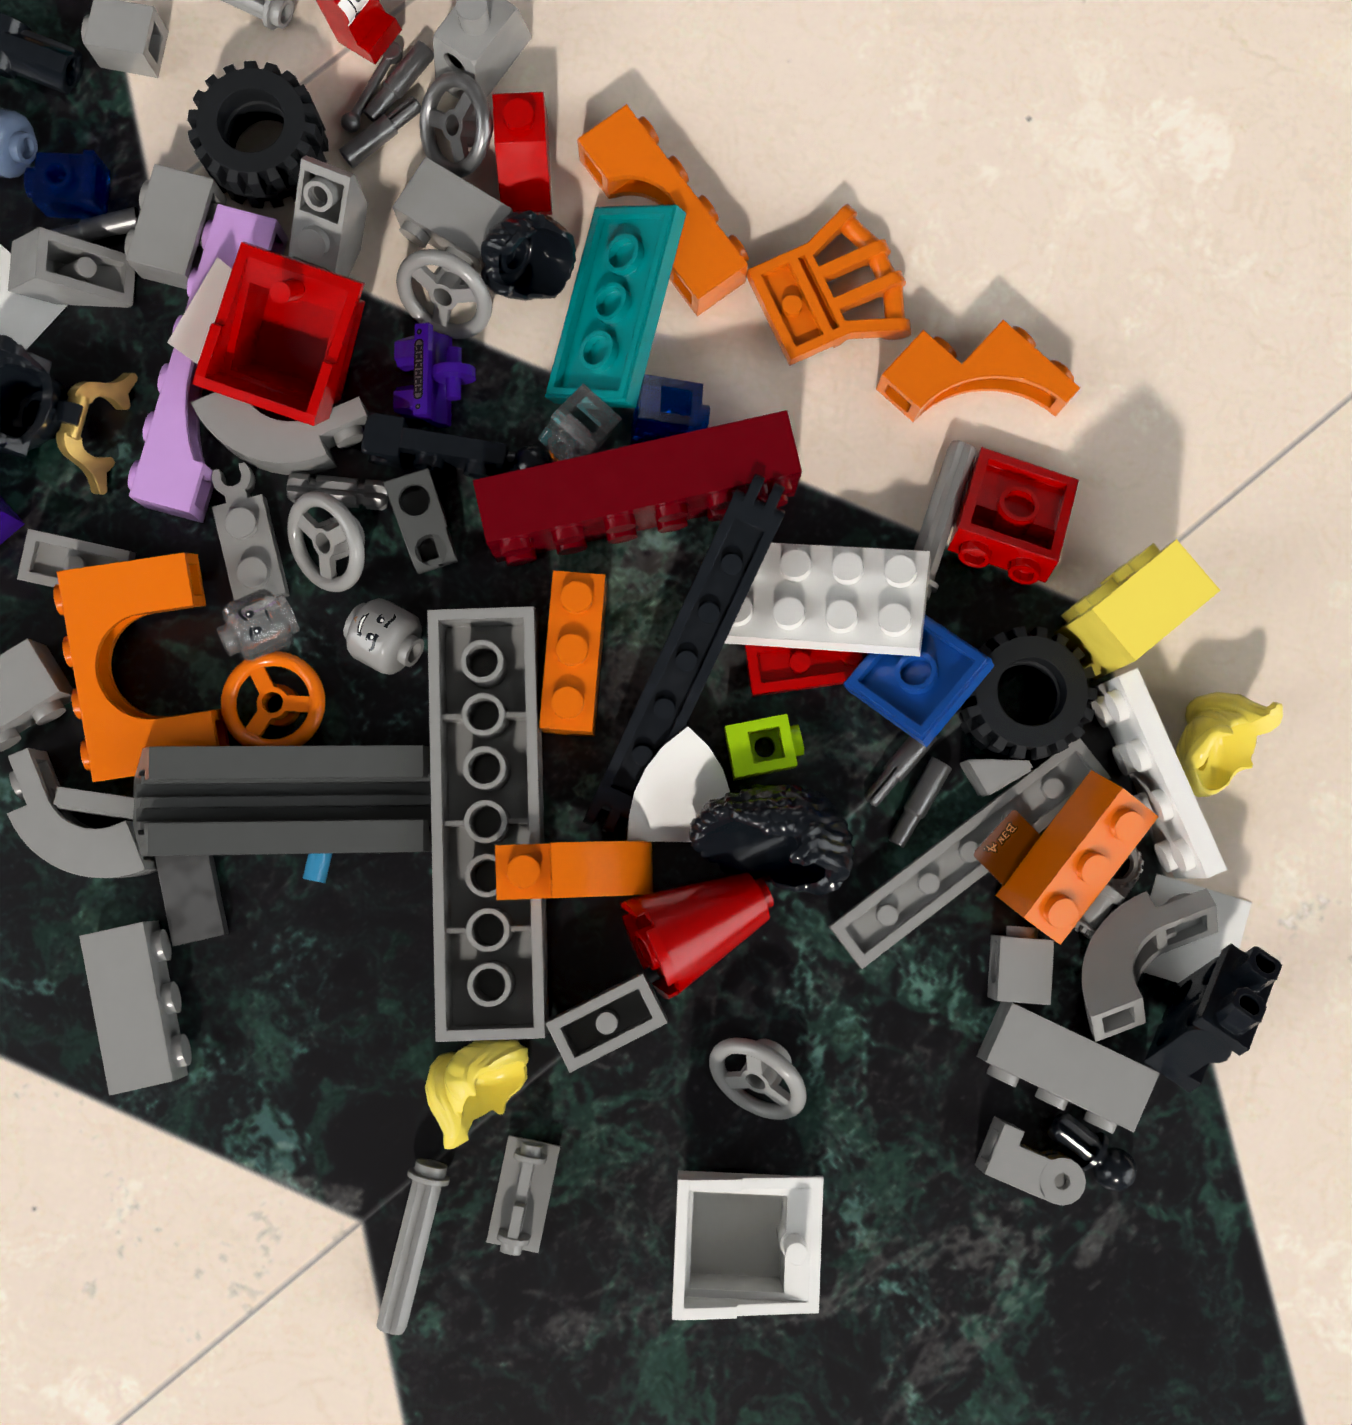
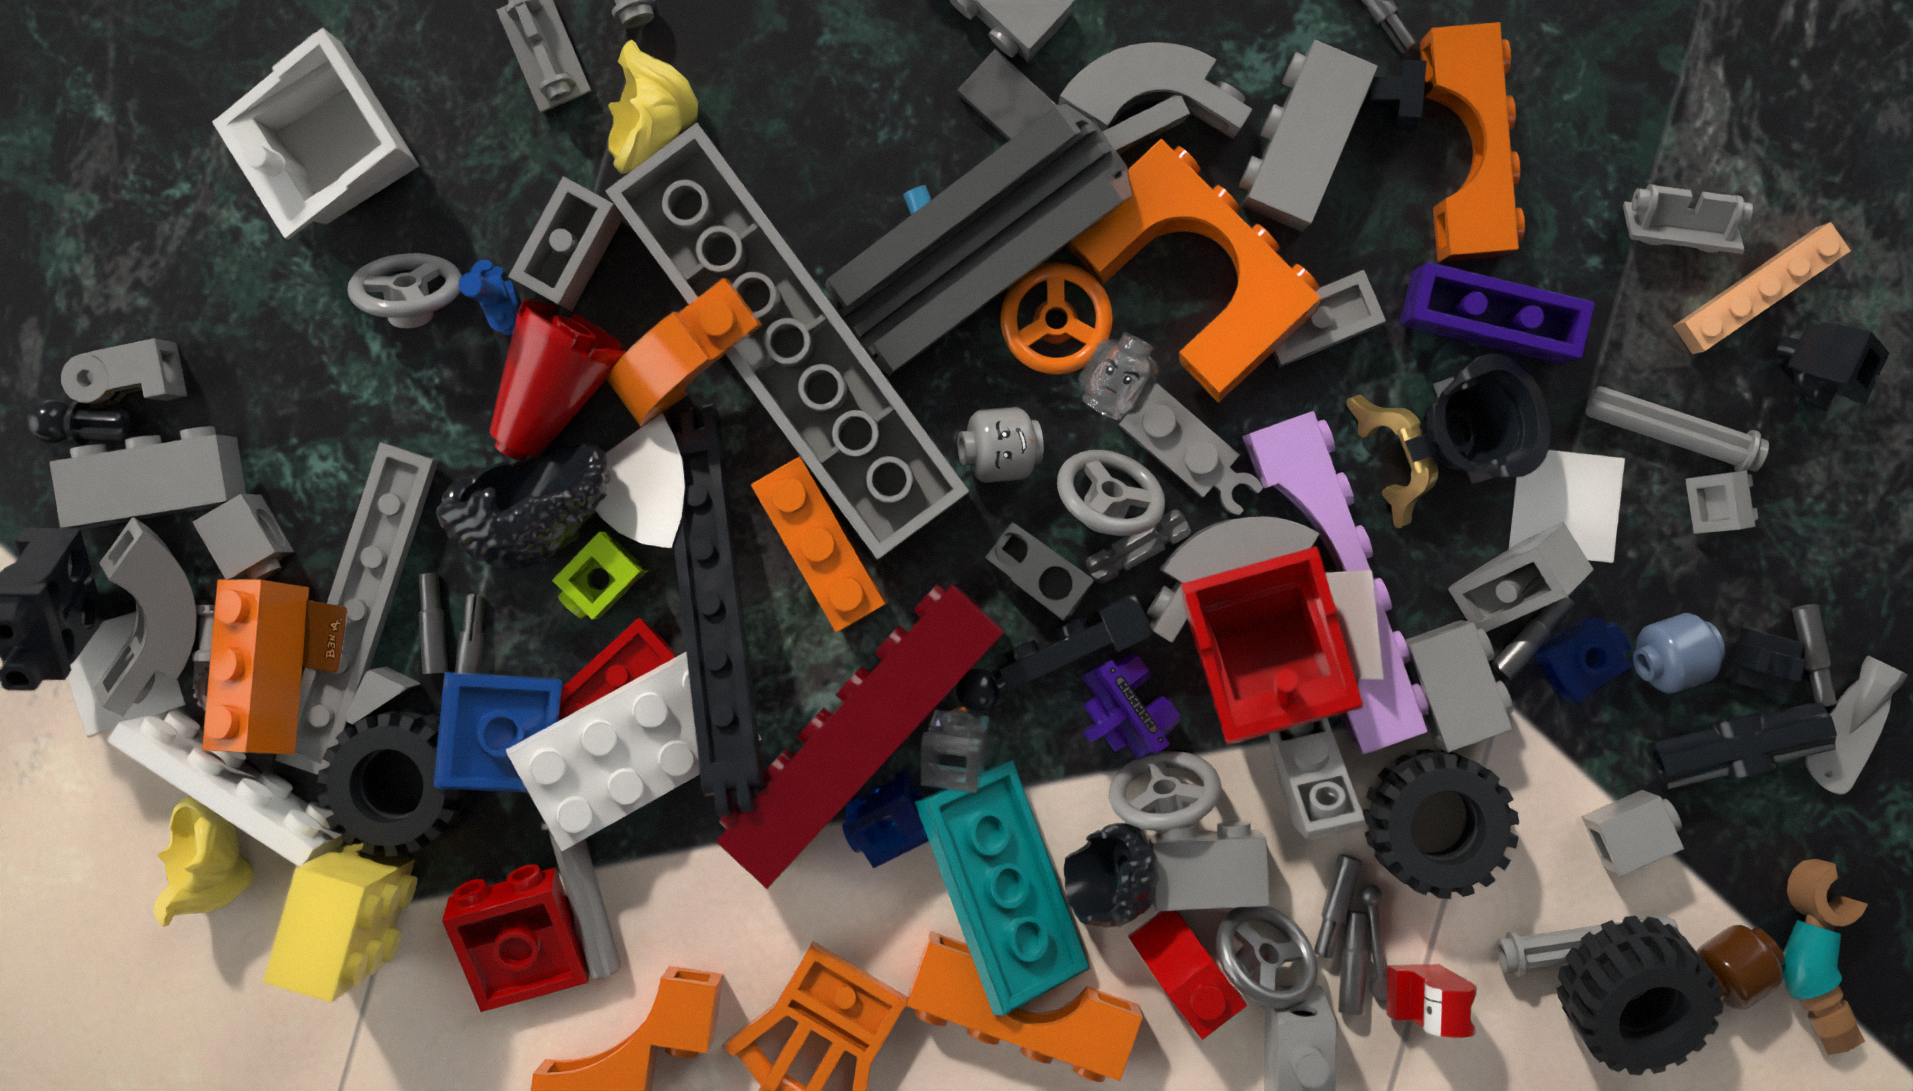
camera: 145 degrees right, 5 degrees up
none -> blue piece [458,260,520,336]

